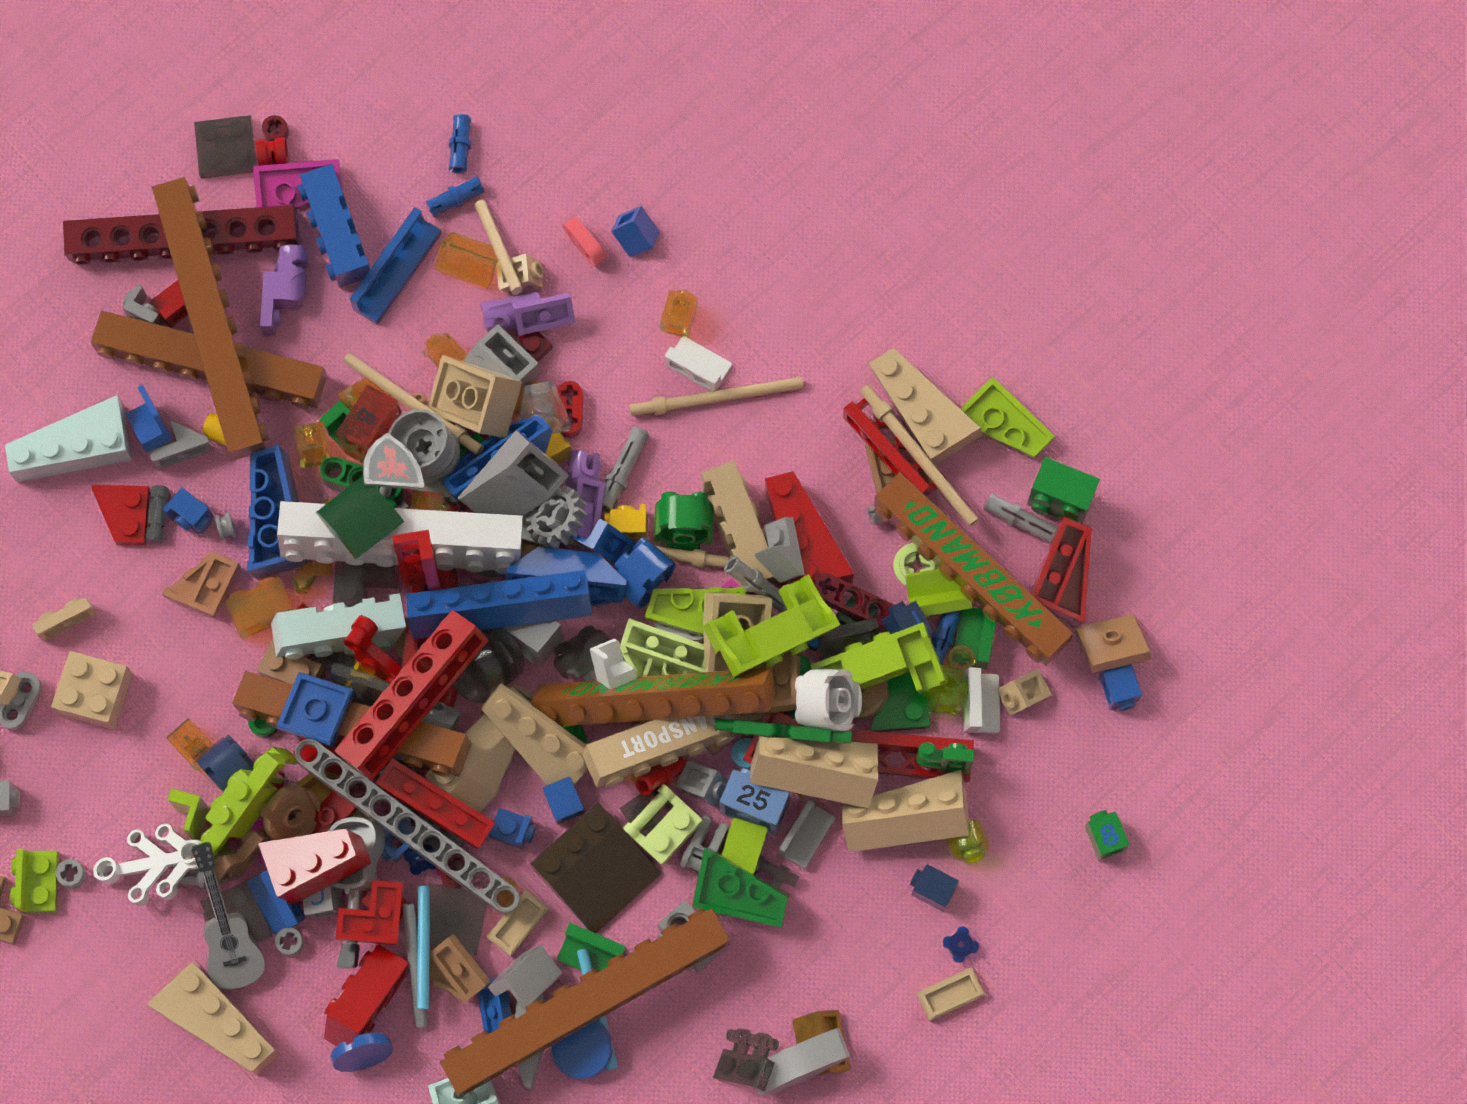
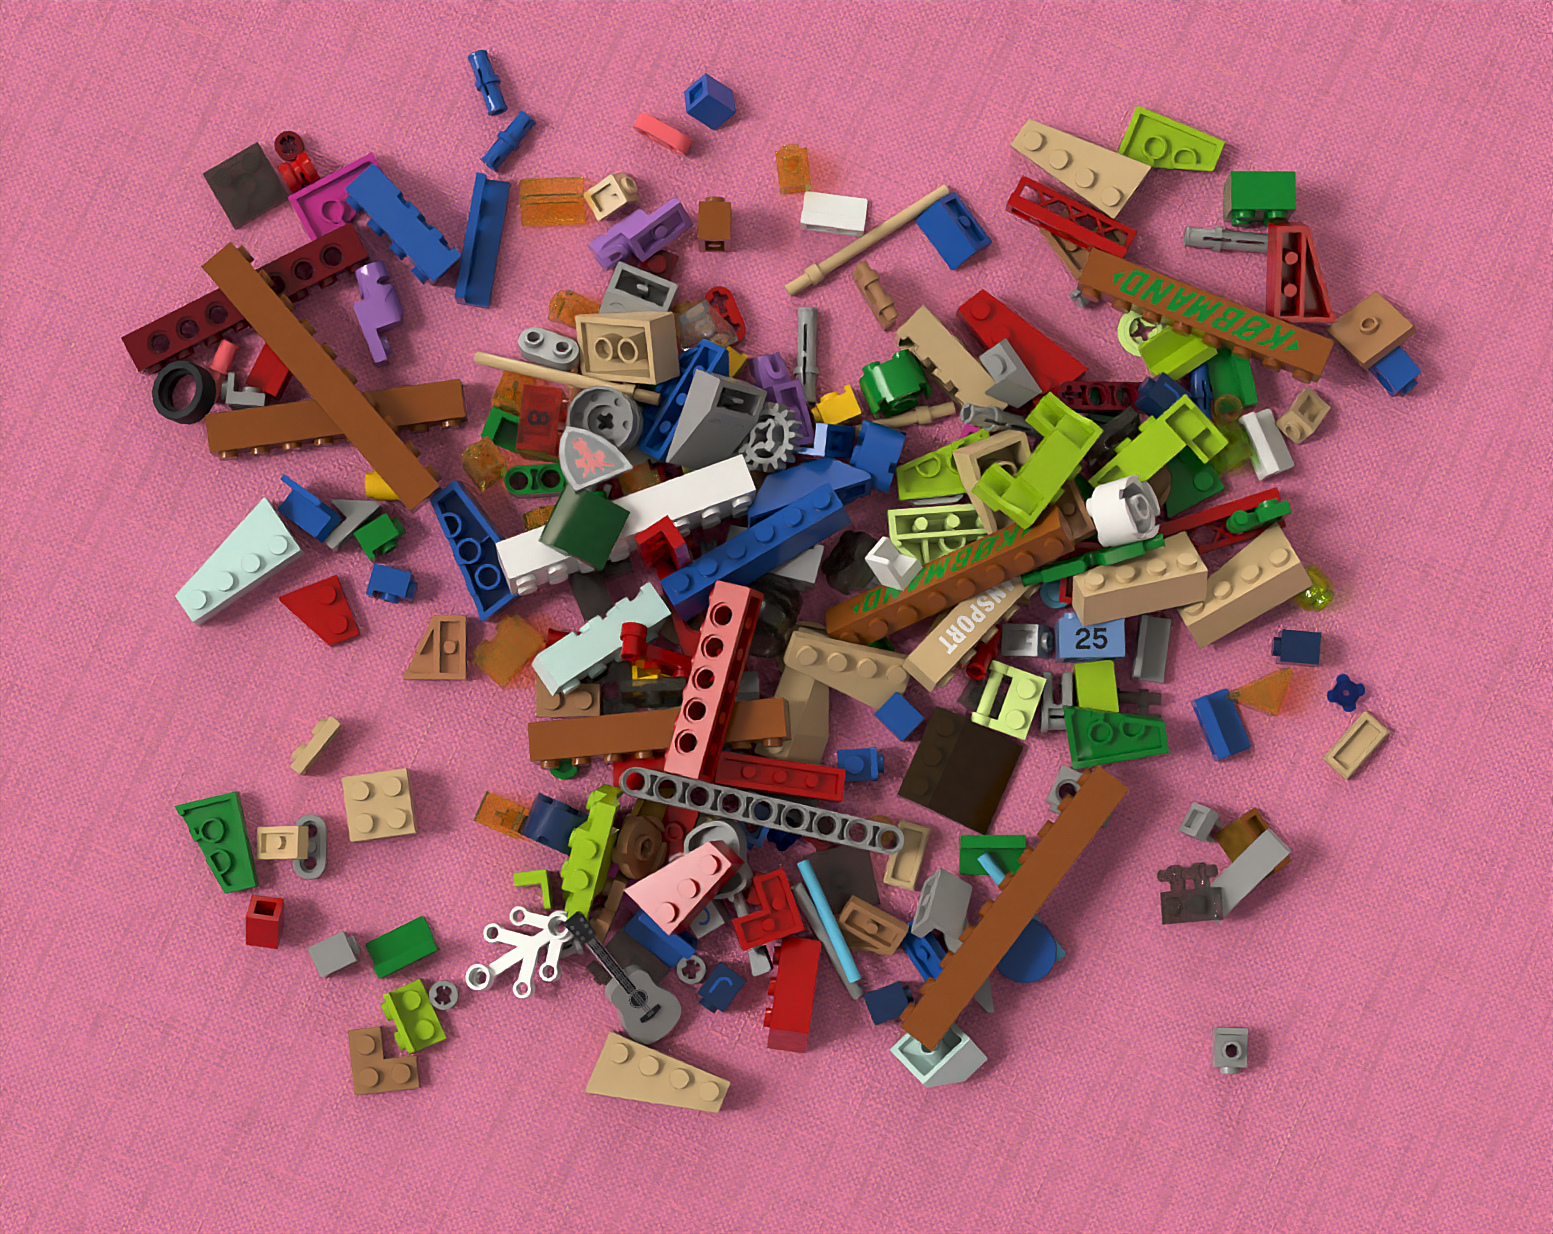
camera: 25 degrees left, 10 degrees up
dark grey axle [146,485,169,543] -> none
light grey bush [215,512,237,541] -> none
blue tile [276,672,356,748] -> none
clear yellow arm [293,562,332,594] -> none
blue tile [330,1033,393,1072] -> none
tan bar [475,200,523,295] -> none
tan bar [860,384,978,527] -> none
green brick [1085,810,1130,861] -> none
none -> black tyre [152,360,216,425]
none -> coral axle [206,339,239,404]
none -> green brick [353,513,407,563]
none -> green panel [366,916,440,979]
none -> light grey plate [518,327,580,371]
none -> dark blue brick [697,962,747,1014]
none -> dark orange brick [698,196,732,252]
none -> medium nougat plate [851,261,899,332]
none -> dark blue brick [863,981,915,1025]
none -> blue panel [916,192,992,270]
none -> light grey tile [1178,802,1223,843]
none -> blue panel [1191,689,1251,762]
none -> clear yellow slope [1225,667,1293,716]

